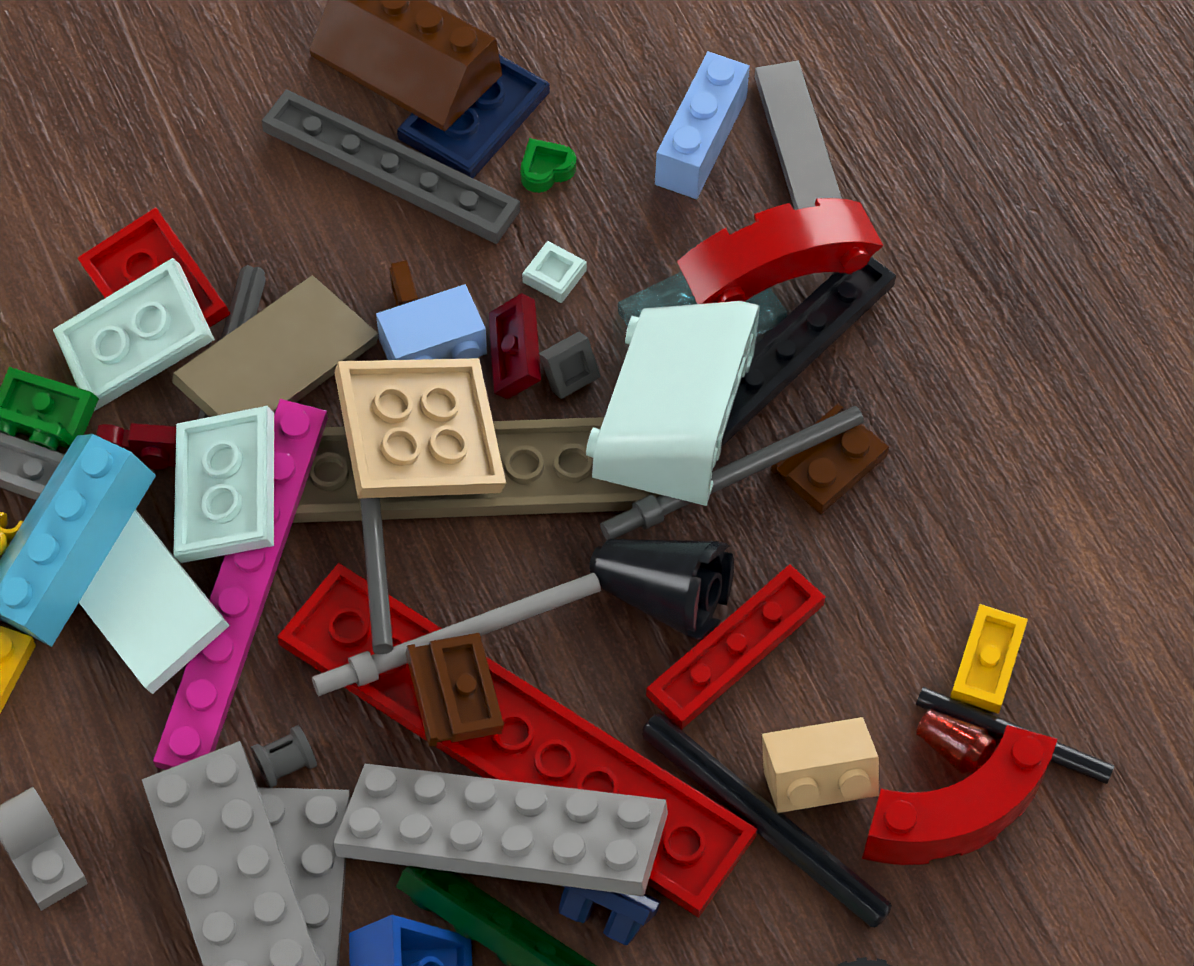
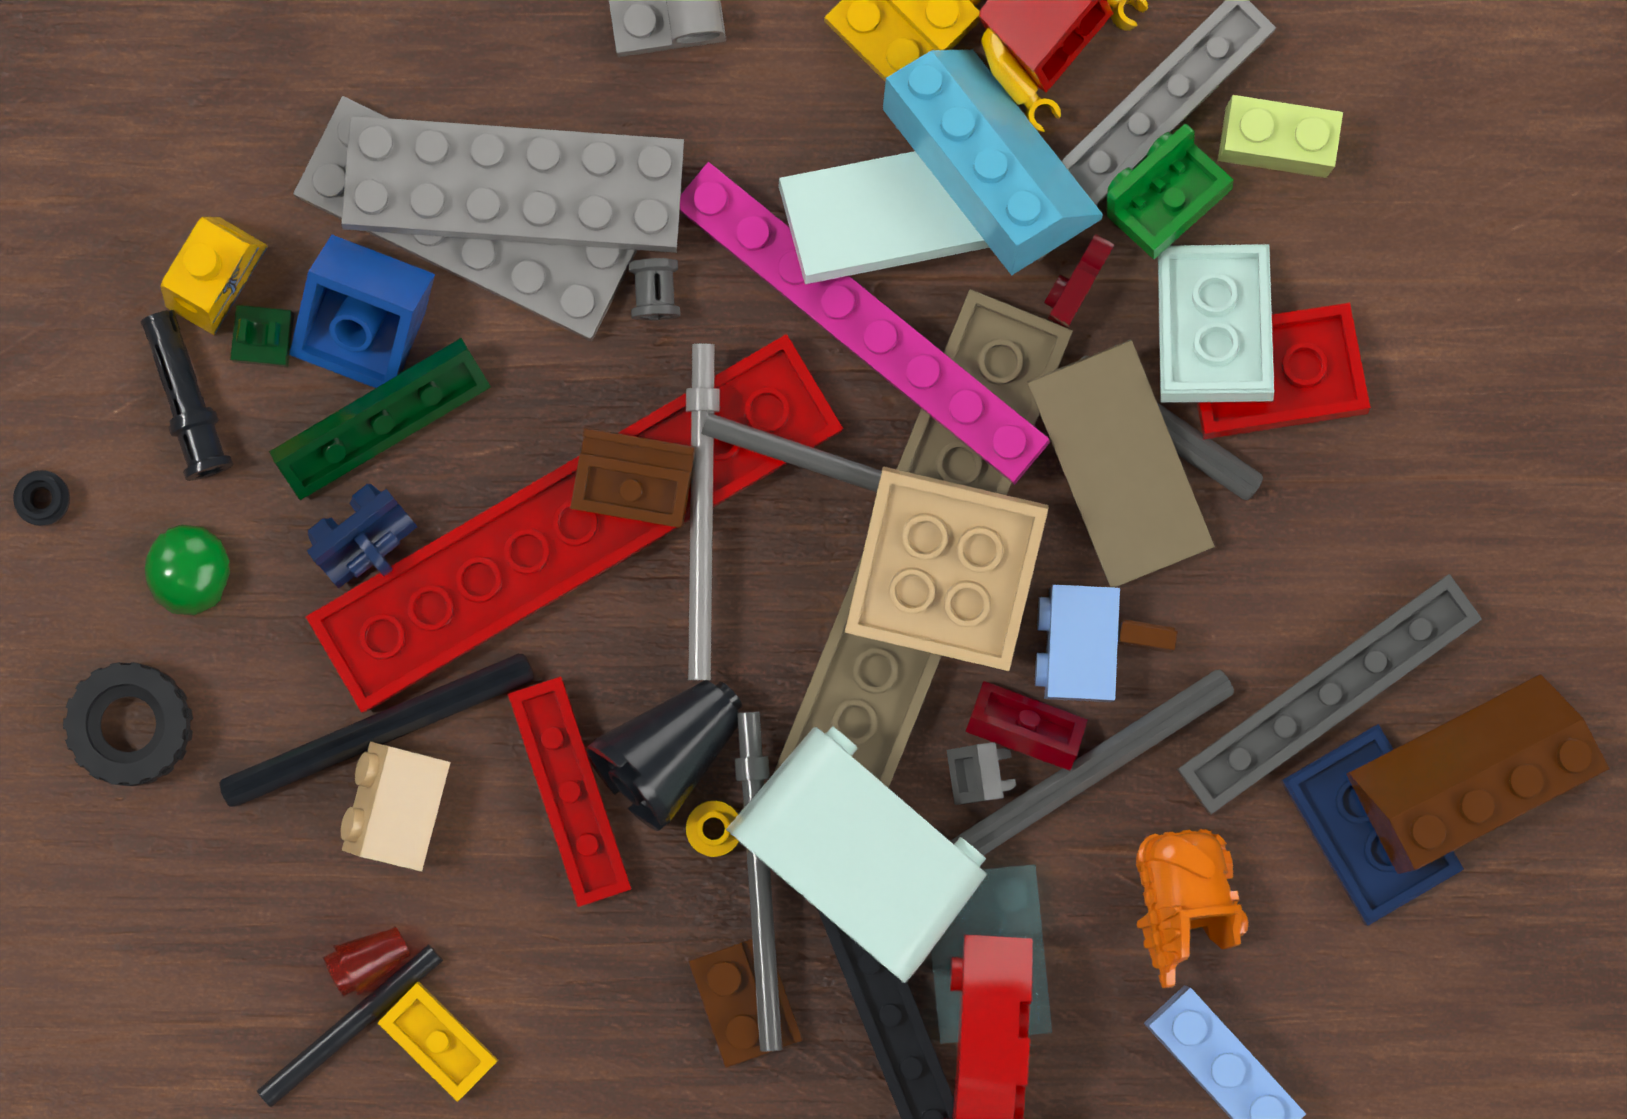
camera: 115 degrees right, 25 degrees up
light aqua tile [174,406,274,563] -> none
light grey plate [333,763,668,896] -> none
green tile [520,138,576,193] -> none
light aqua tile [522,241,587,303] -> none
red brick [862,725,1058,865] -> none
none -> yellow plate [686,801,739,857]
none -> dark grey axle [950,669,1234,855]
none -> orange helmet [1136,829,1248,988]

